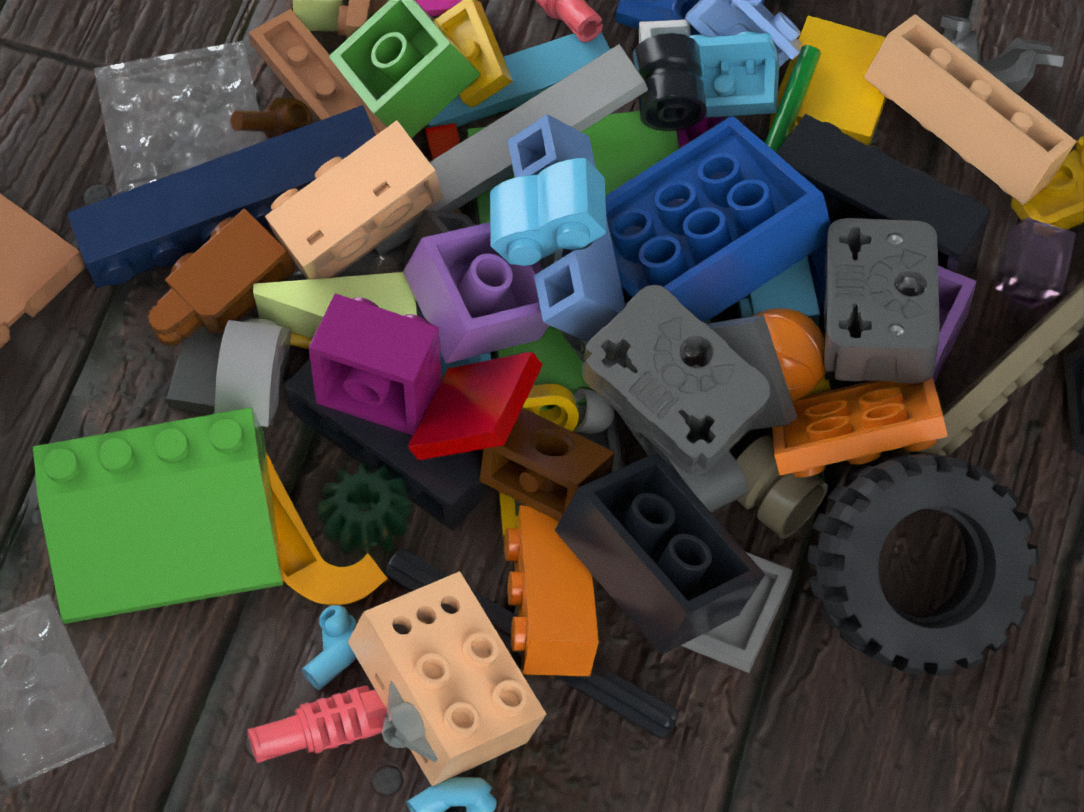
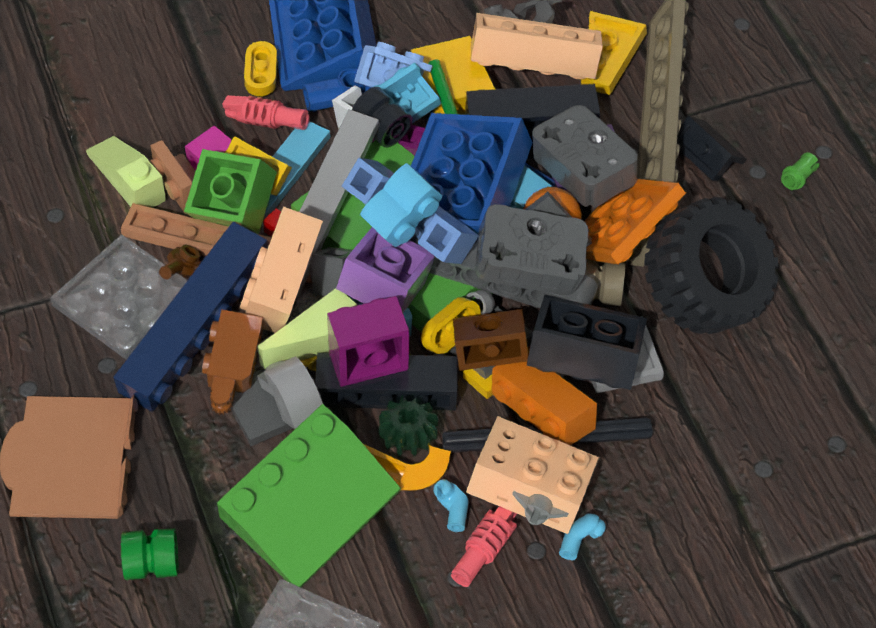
camera: 40 degrees left, 5 degrees down
red tile [408,351,543,460] -> none
clear purple brick [995,217,1076,306] -> none

